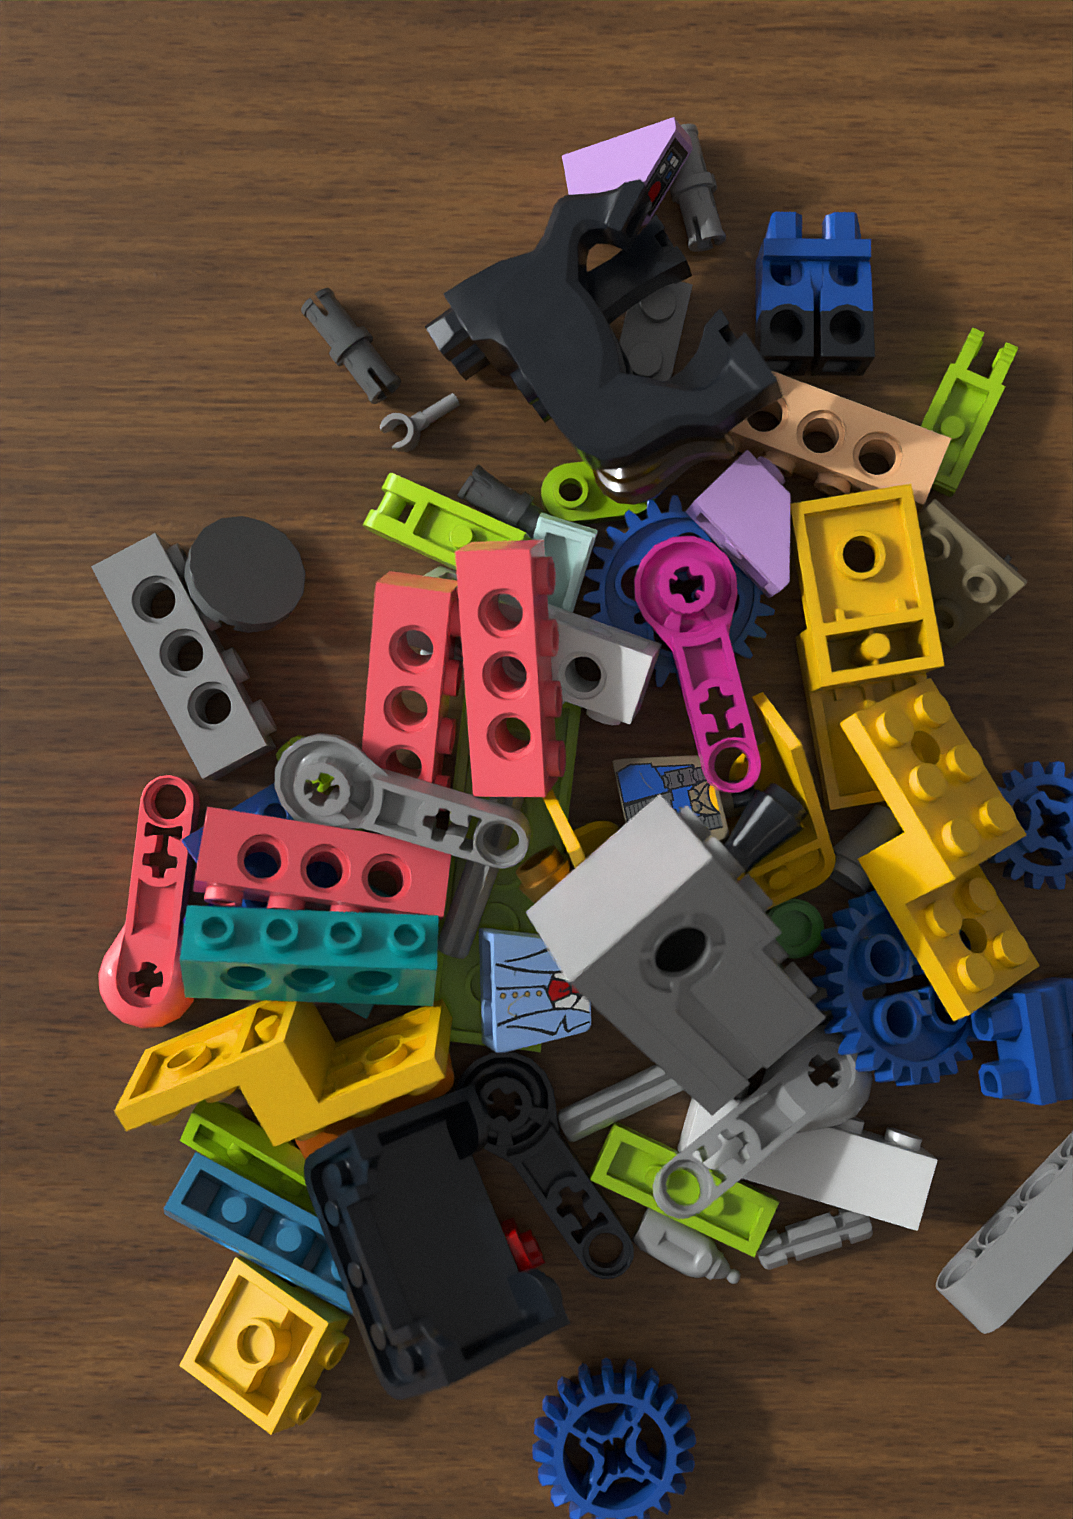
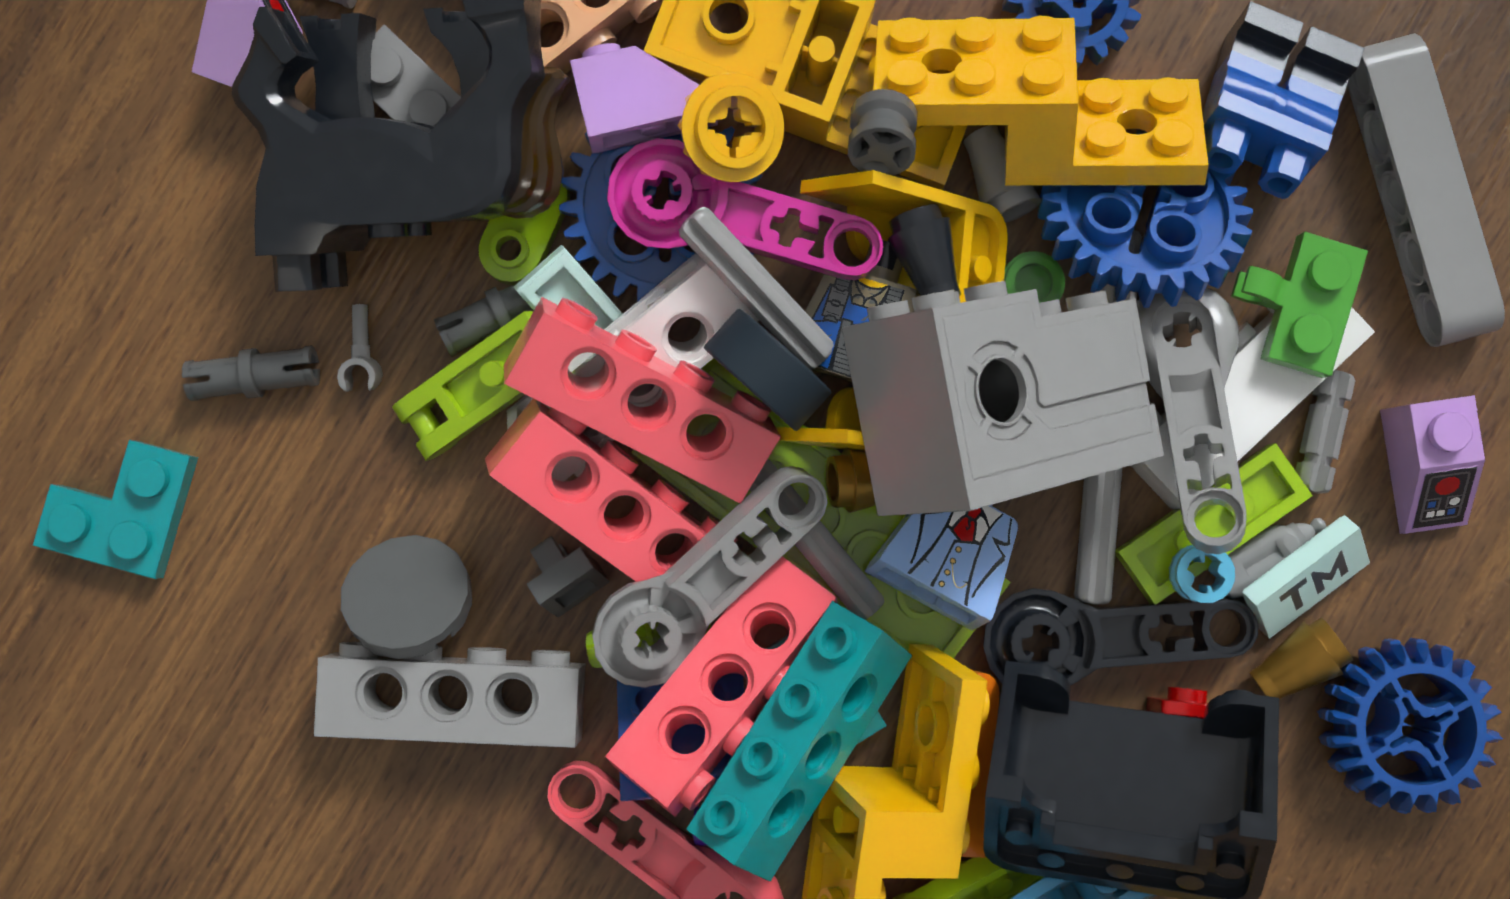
camera: 55 degrees left, 0 degrees up
none -> teal plate [33,440,198,579]
none -> dark grey tile [527,536,610,618]
none -> yellow gear [677,72,784,182]
none -> light grey axle [679,207,834,370]
none -> black wheel [704,309,831,431]
none -> dark grey wheel [848,89,918,176]
none -> medium azure bush [1169,545,1235,603]
none -> bright green plate [1231,232,1368,378]
none -> light aqua tile [1242,515,1370,639]
none -> pearl gold cone [1249,617,1353,700]
none -> lavender slope [1380,395,1485,534]

